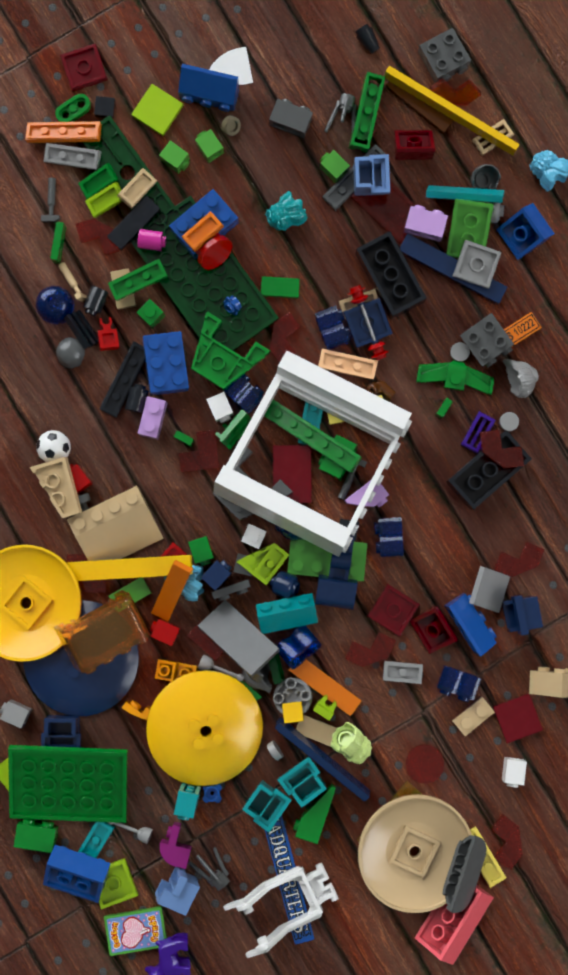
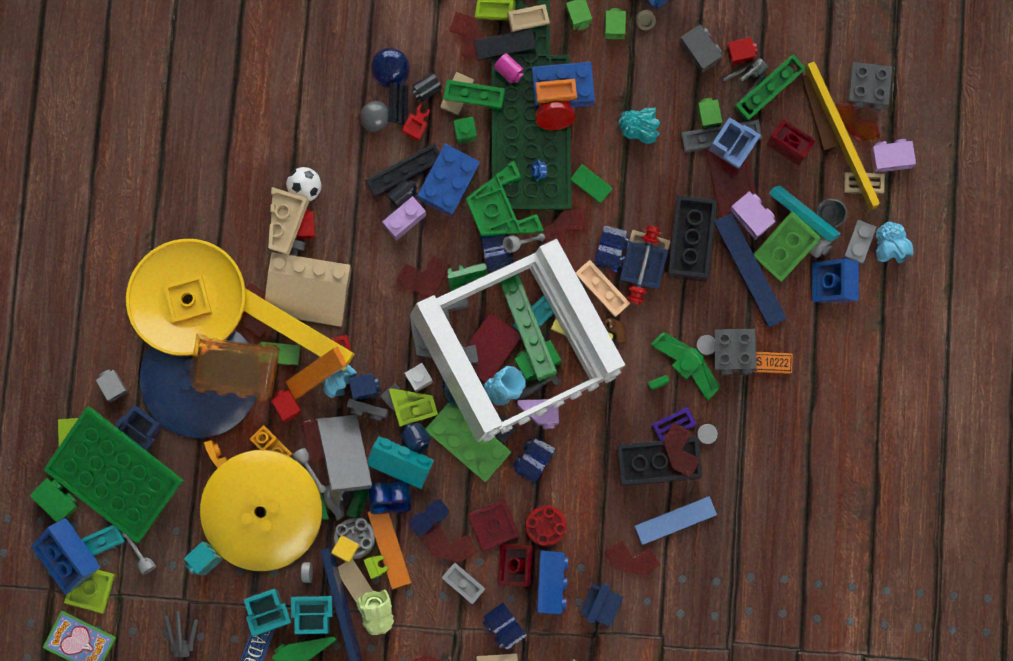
camera: 35 degrees right, 5 degrees down
green tile [50,222,67,264] -> none
tan piece [58,262,87,302] -> none
medium blue plate [155,867,200,916] -> none
magenta brick [160,821,192,869] -> none
green tile [173,431,195,447] -> none
green brick [188,536,214,566] -> none
blue plate [203,784,222,803] -> none
white brick [206,392,234,423] -> none
dark blue plate [315,535,358,610] -> none
black cone [355,24,380,54] -> none
light grey tile [452,240,502,289] -> none
light grey tile [469,566,510,613] -> none
light grey hair [503,359,539,398] -> none
none -> clear blue brick [409,499,450,537]
none -> medium azure hair [484,366,526,406]
none -> light grey hinge [503,233,546,253]
none -> red tile [526,506,566,546]
none -> medium blue tile [635,496,717,545]
none -> red brick [726,37,758,66]
none -> light grey plate [844,220,876,264]
none -> lavender brick [870,139,916,173]

